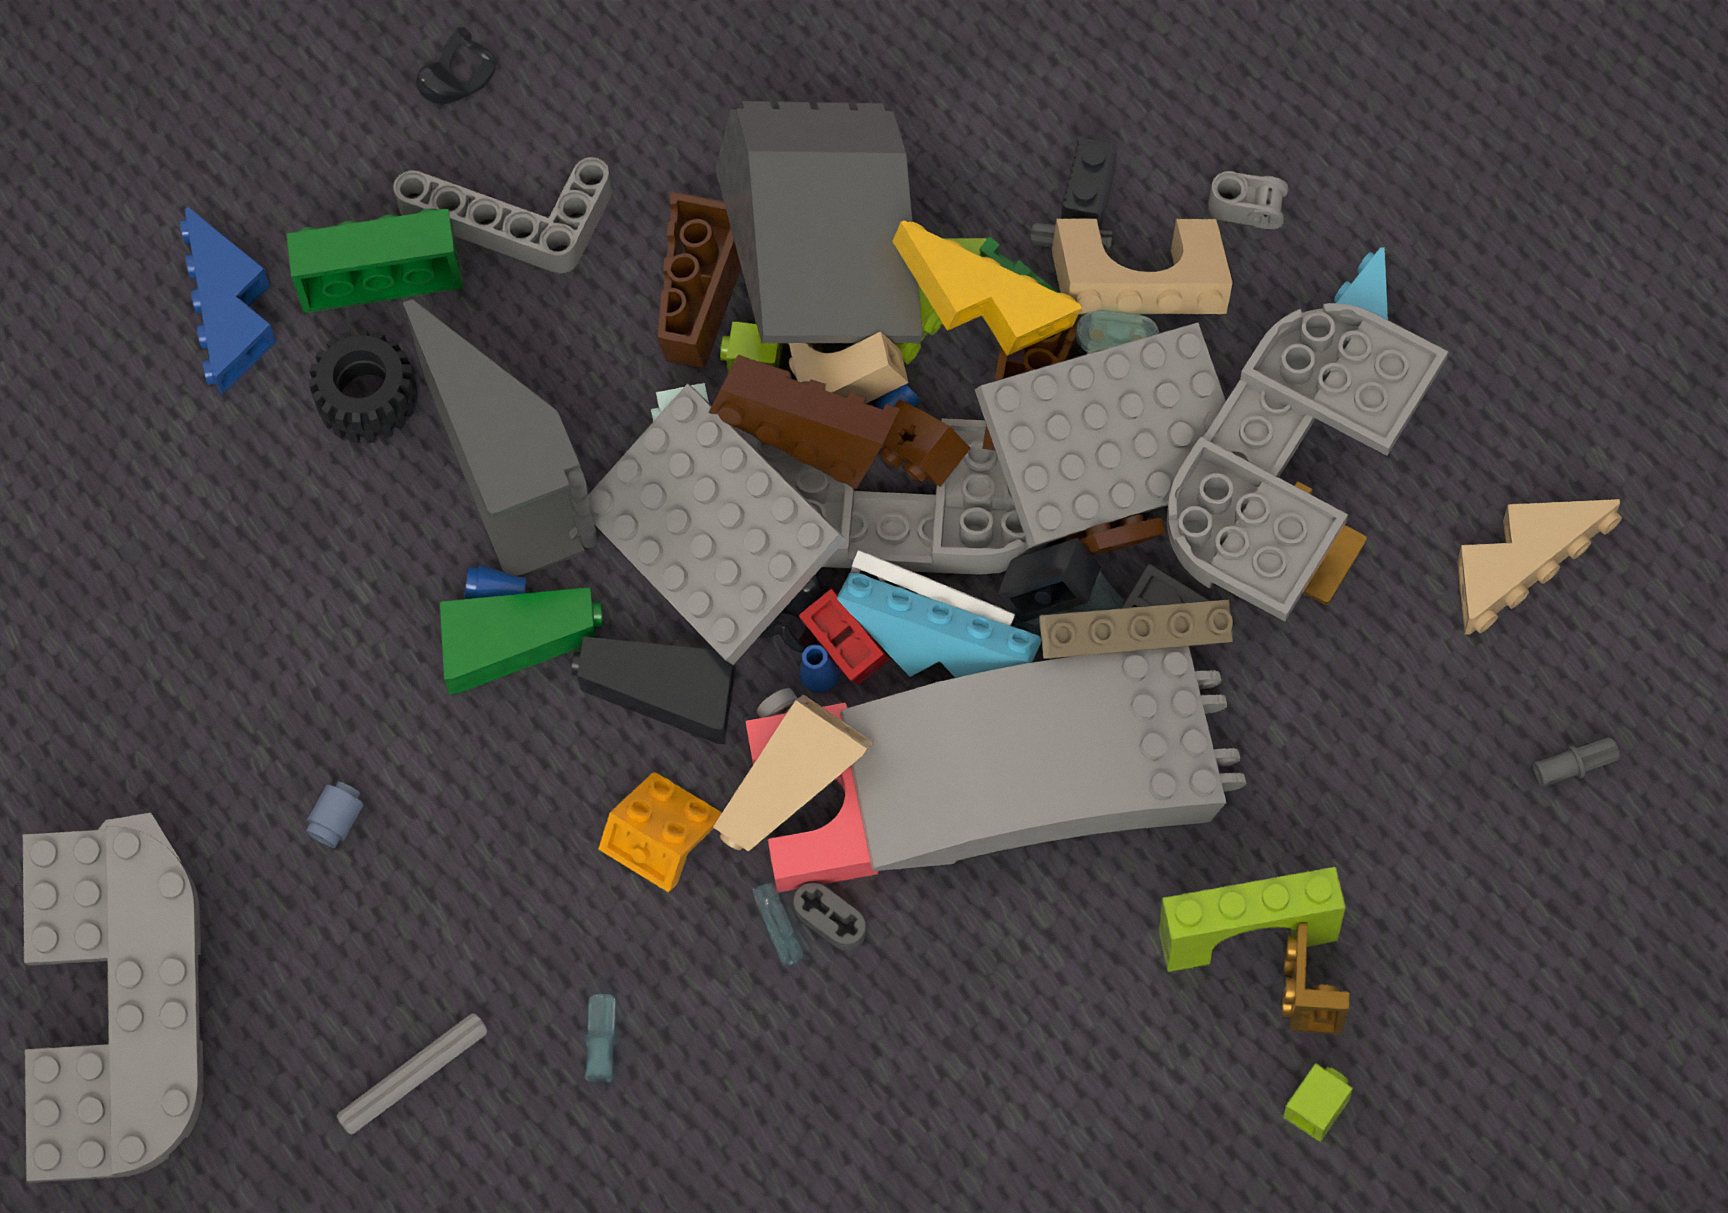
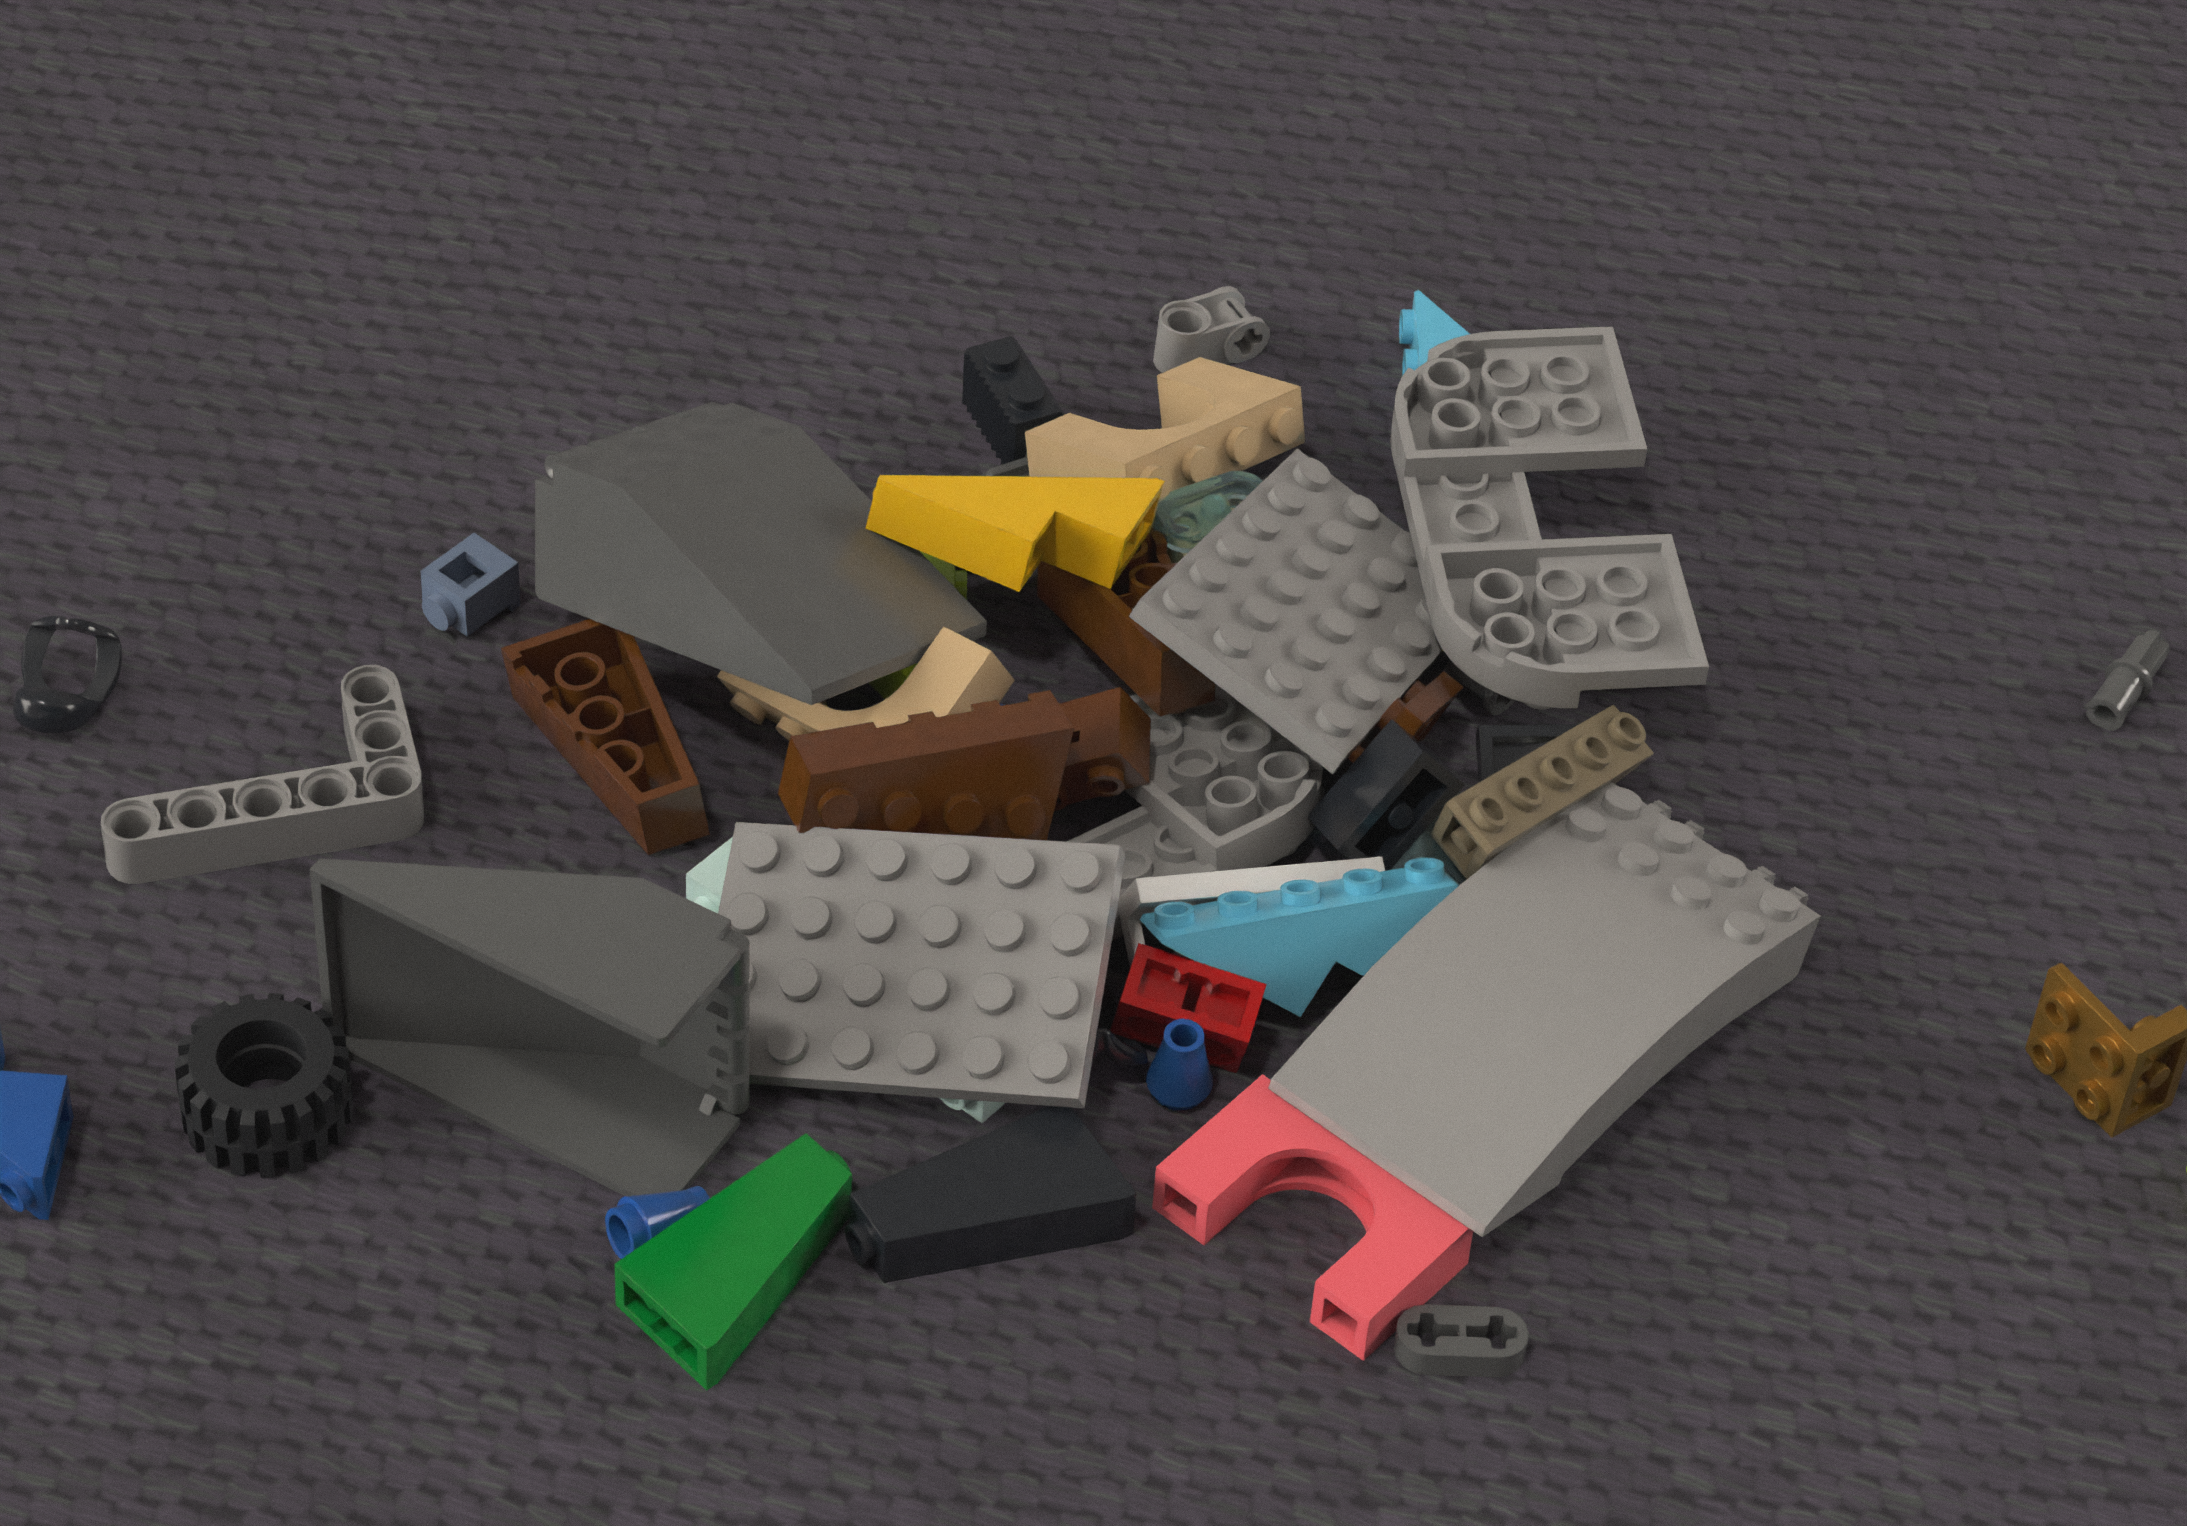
camera: 45 degrees left, 20 degrees down
green brick [286,208,463,313] -> none
light orange bracket [598,772,722,893] -> none
tan slope [713,695,875,851] -> none
lime brick [720,321,783,374] -> none
clear light blue axle [753,883,803,966] -> none
light grey tile [757,688,798,718] -> none
lime arch [1159,867,1345,972] -> none
tan slope [1457,499,1622,635] -> none
none -> sand blue brick [420,533,520,636]

